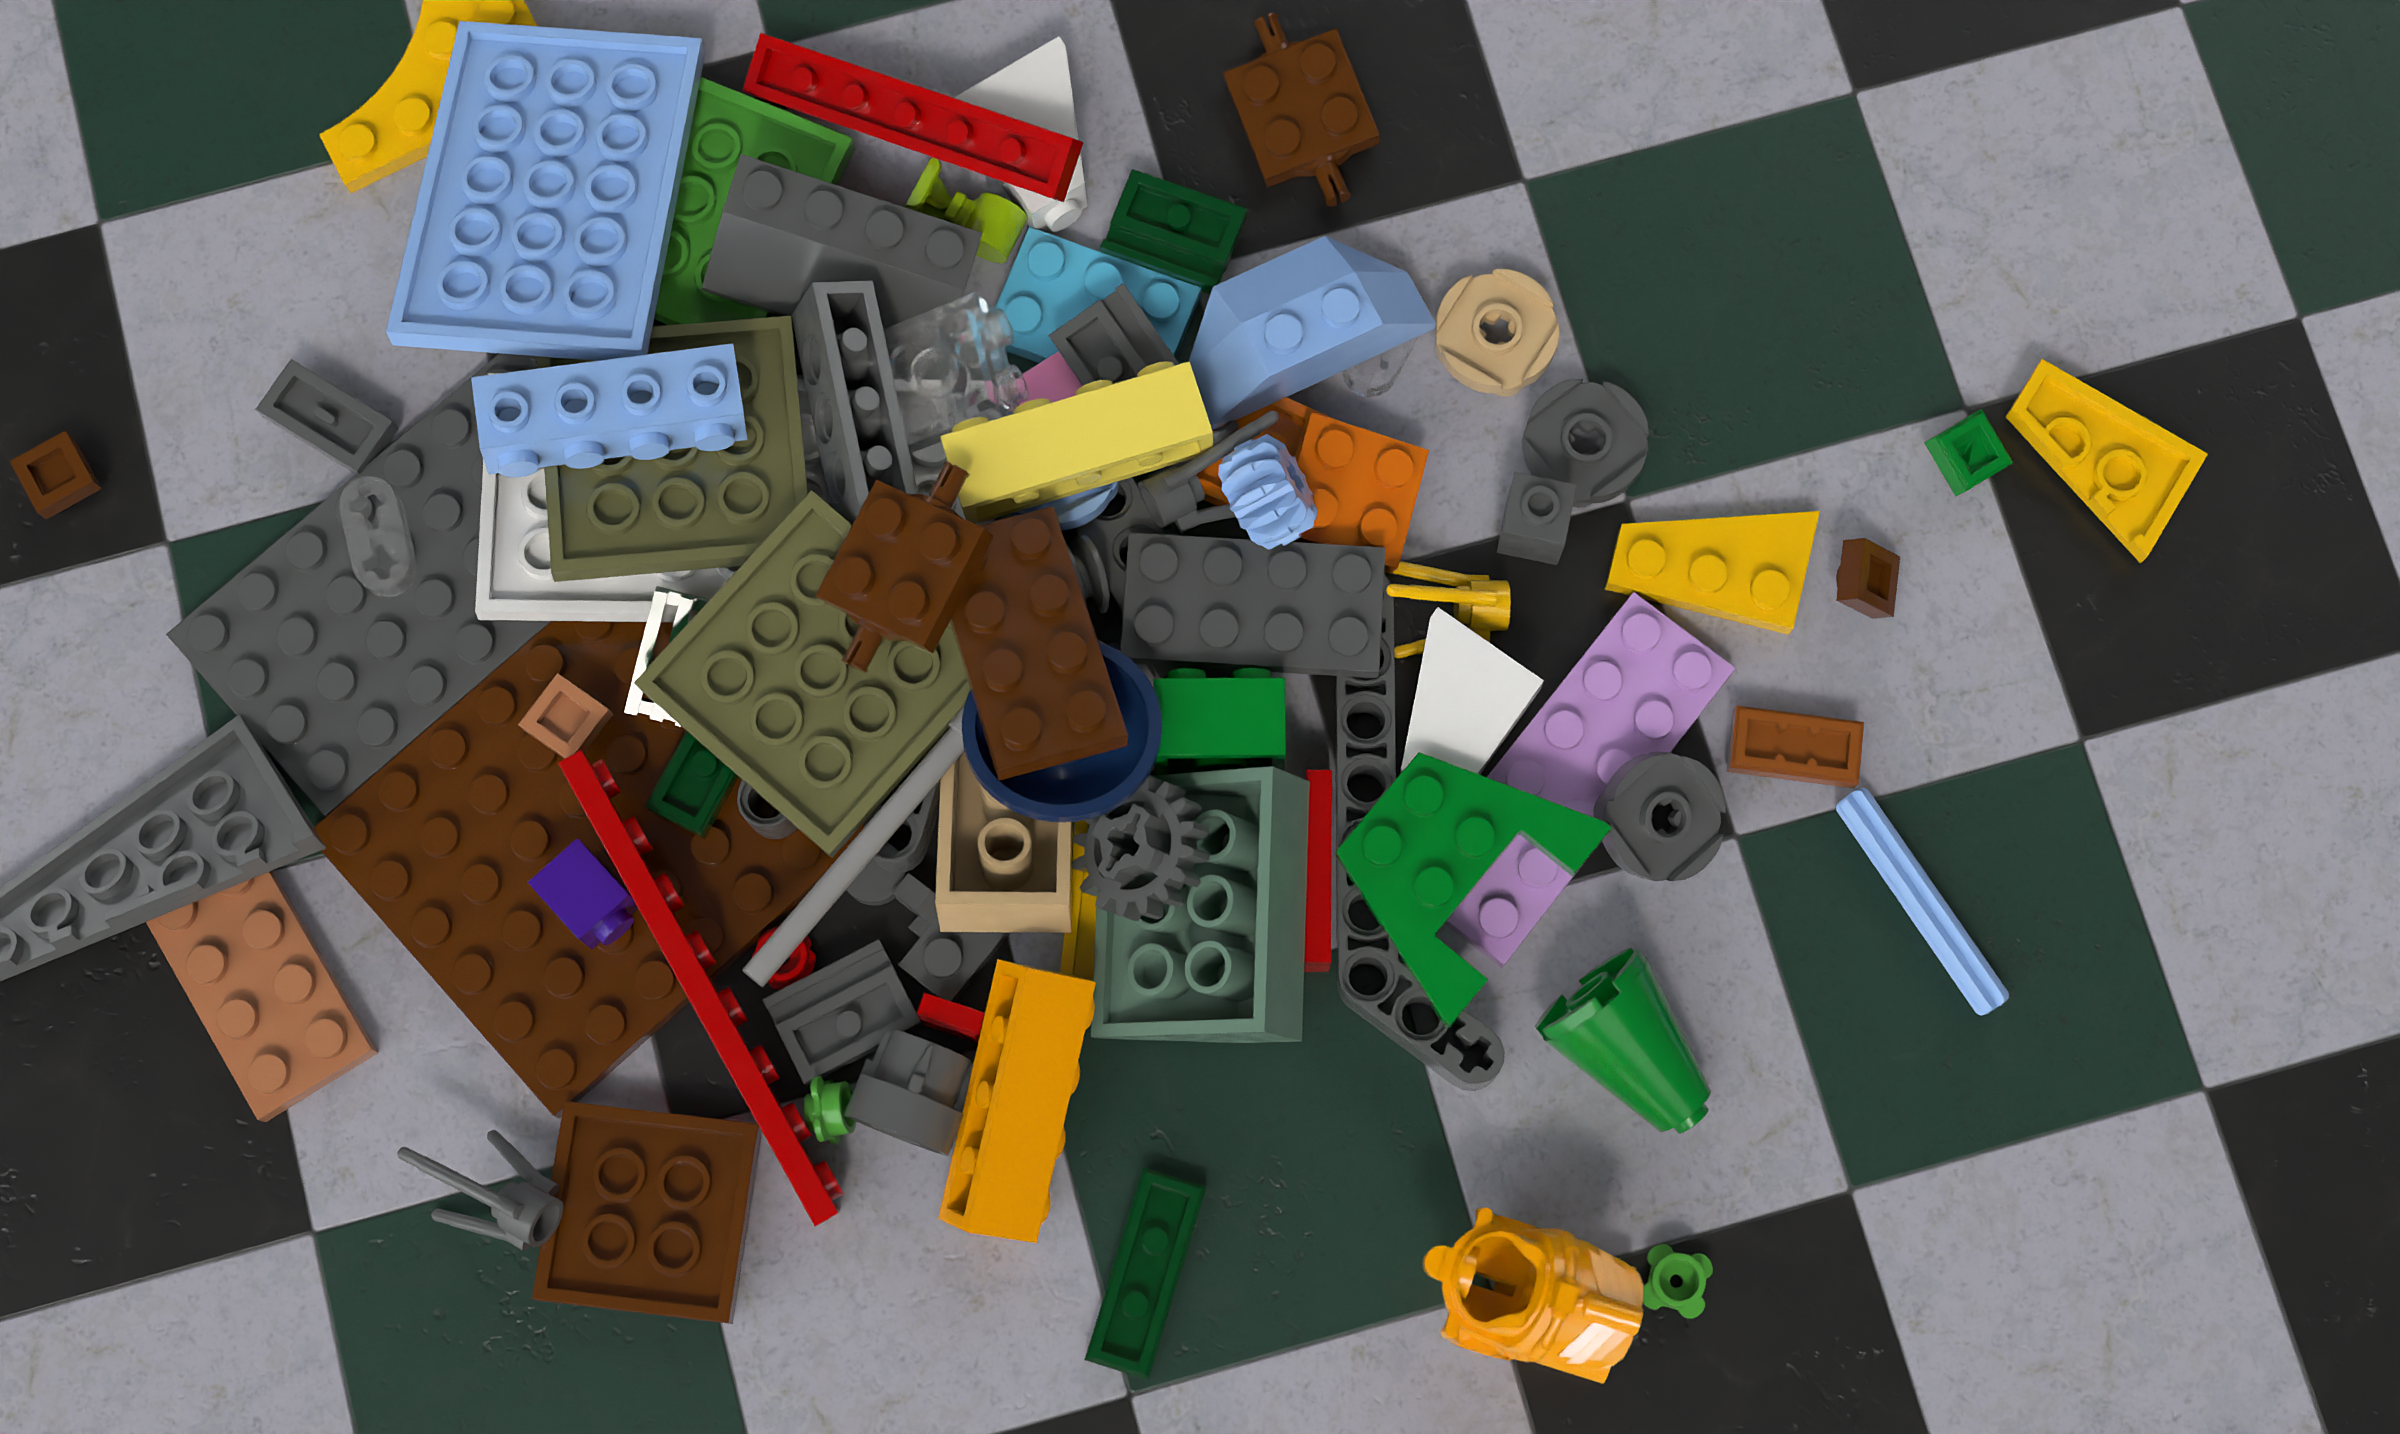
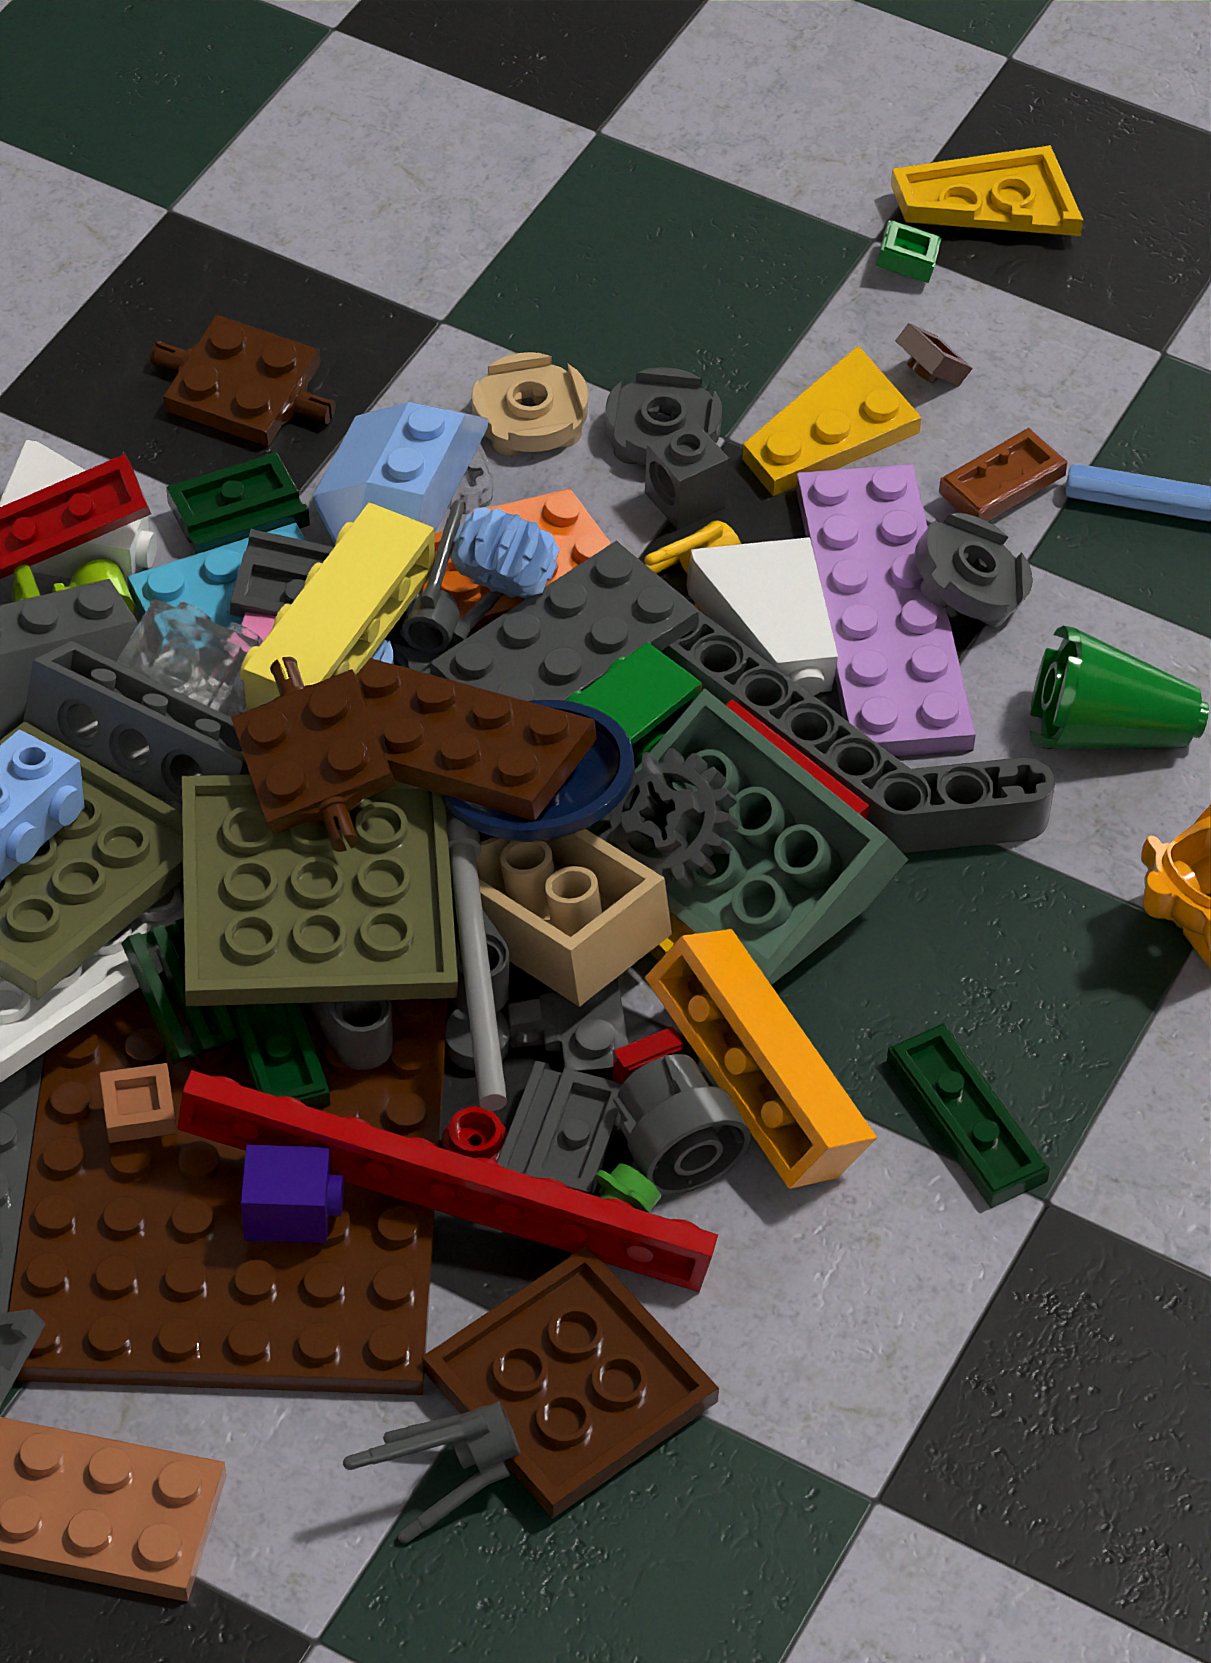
camera: 50 degrees left, 25 degrees down
green wing [1336,752,1612,1028] -> none

